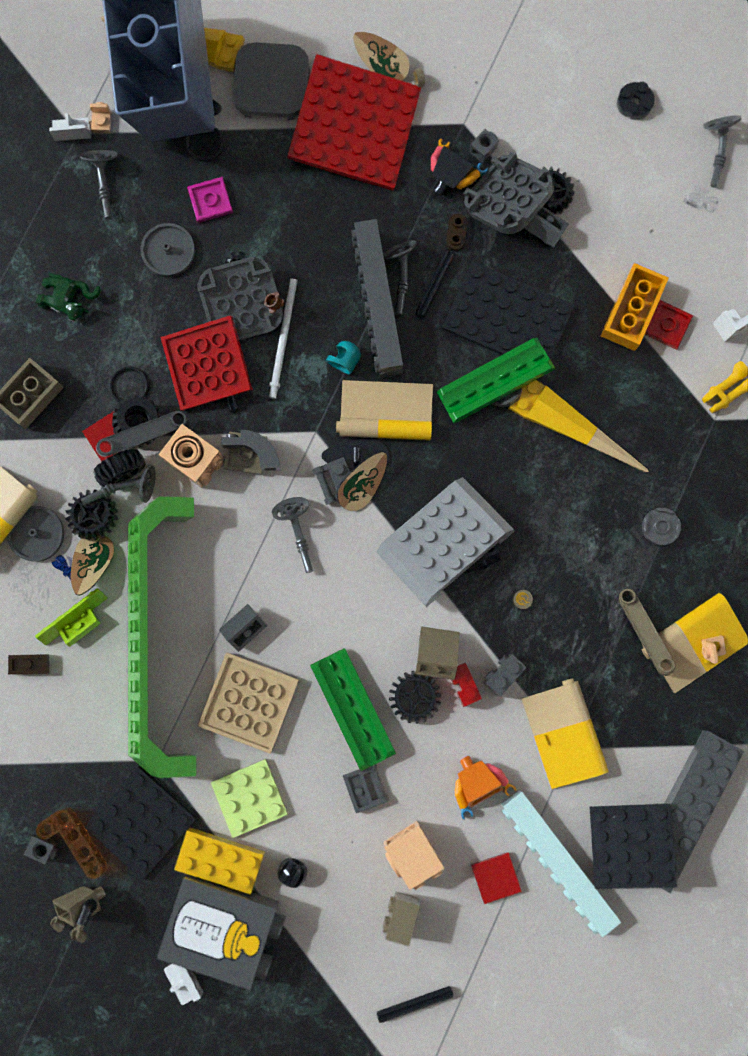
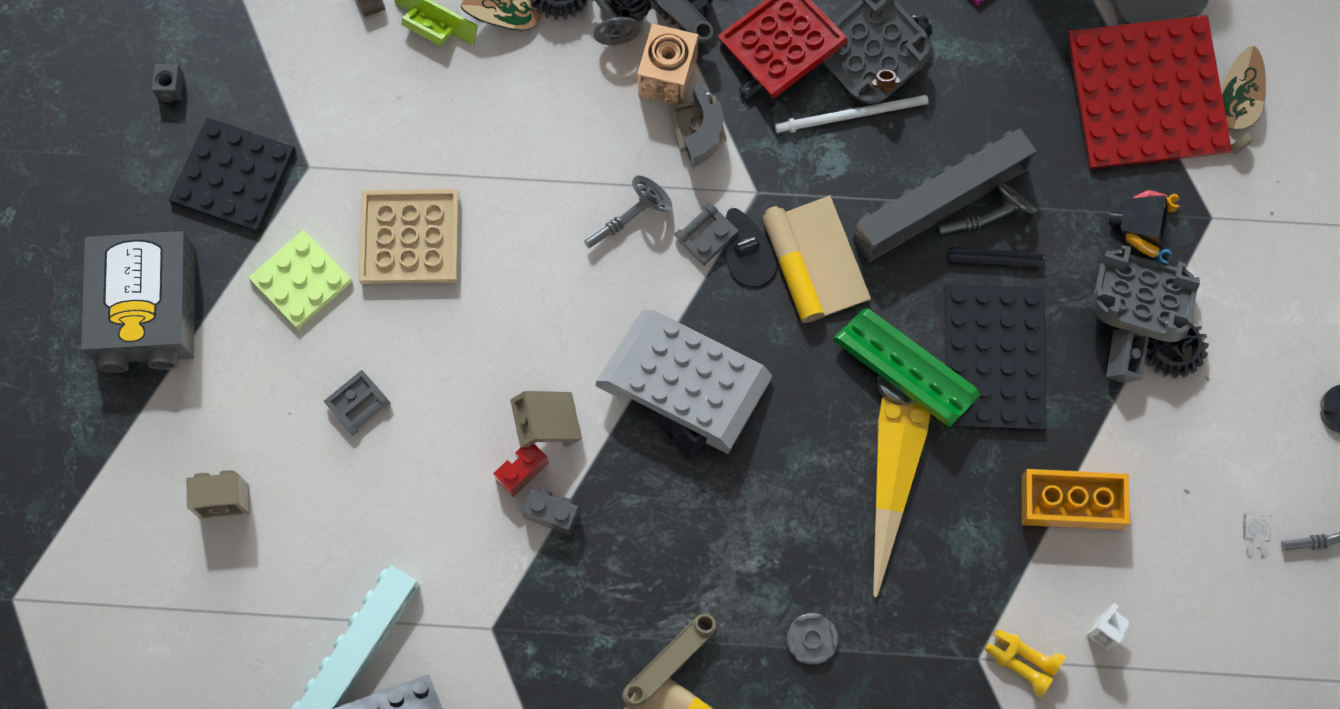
camera: 70 degrees right, 10 degrees down
clear orange beam [36,808,107,879] -> none
dark tan torso [51,886,106,943] -> none
bright green arch [128,496,196,778] -> none
white panel [164,964,204,1005] -> none
yellow brick [174,828,265,895] -> none
dark grey brick [219,604,267,652] -> none
black piece [277,858,307,888] -> none
green plate [310,648,396,771] -> none
teal helmet [325,341,361,374] -> none
shield [337,451,387,511] -> none
black axle [377,986,454,1023] -> none
light nougat brick [384,821,444,890] -> none
black gear [389,671,442,724] -> none
dark brown plate [446,214,467,252] -> none
orange torso [455,756,516,820] -> none
dark grey brick [469,129,499,164] -> none
red tile [471,852,522,904] -> none
dark tan tile [513,590,533,609] -> none
door [522,678,609,789] -> none
red tile [644,300,693,350] -> none

